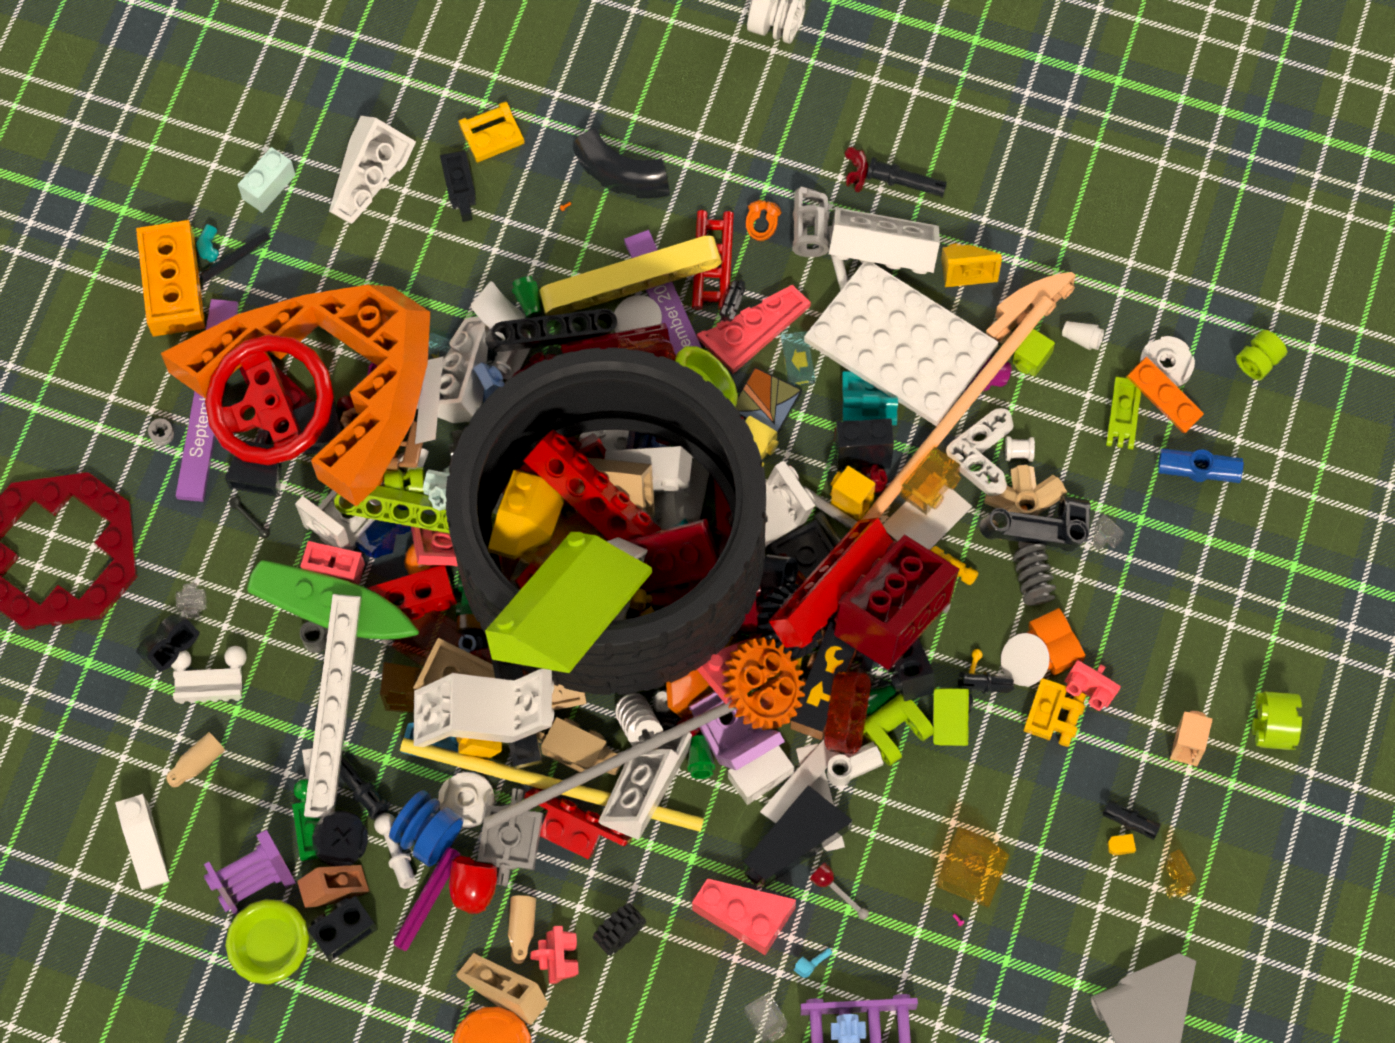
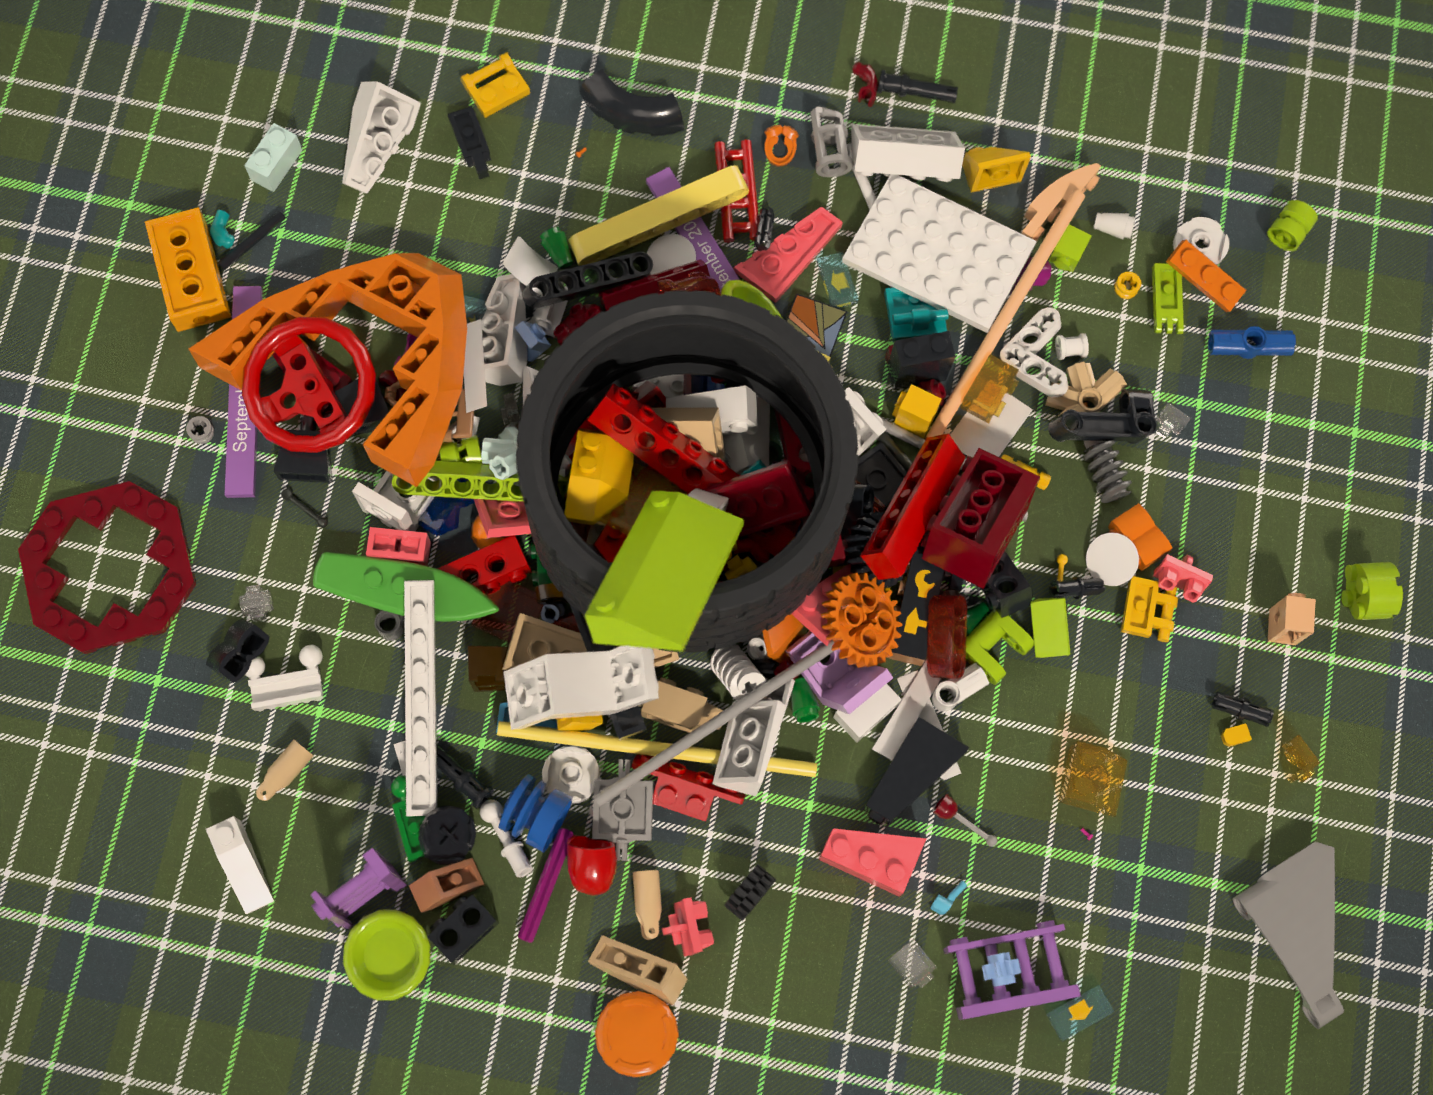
camera: 15 degrees left, 5 degrees up
none -> yellow bush [1114,272,1141,299]

